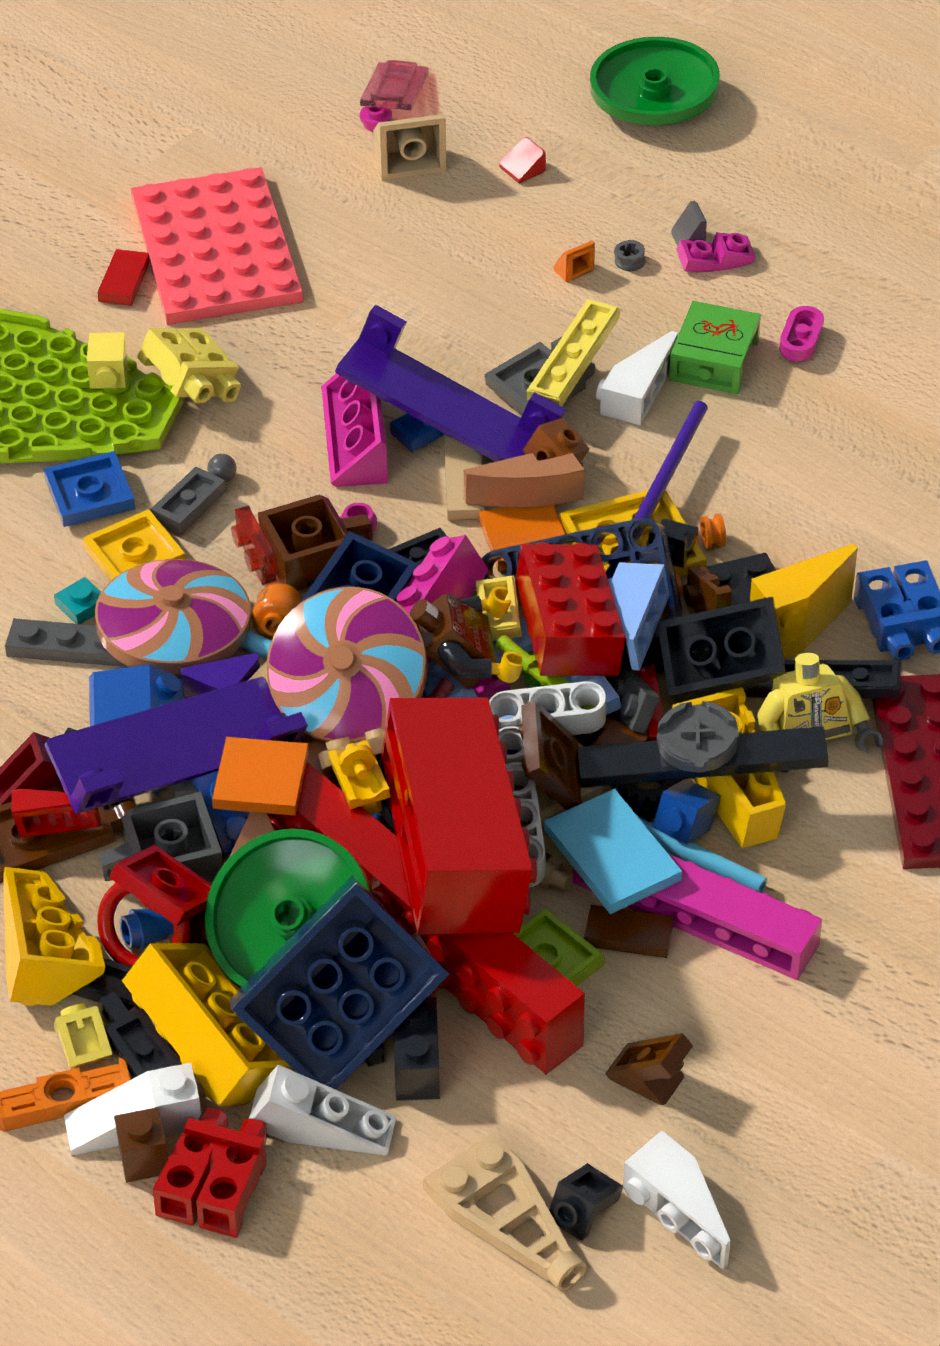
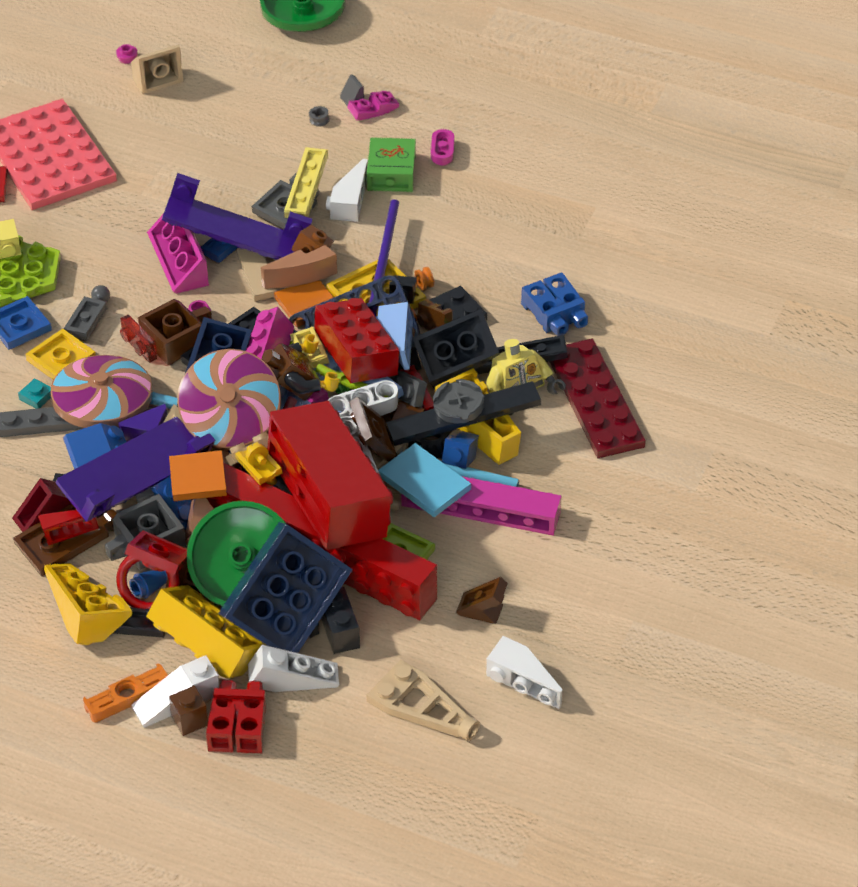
camera: 15 degrees left, 0 degrees up
light yellow bracket [54,1003,113,1070] -> none
black hinge [100,991,181,1078] -> none
light yellow hips [137,328,241,403] -> none
orange head [251,583,303,639] -> none
clear pink piece [360,60,429,111] -> none
slope [499,137,546,183] -> none
black bracket [549,1163,624,1240] -> none
orange slope [553,241,595,282] -> none
reddish brown tile [584,905,674,958] -> none
yellow slope [750,543,858,658] -> none

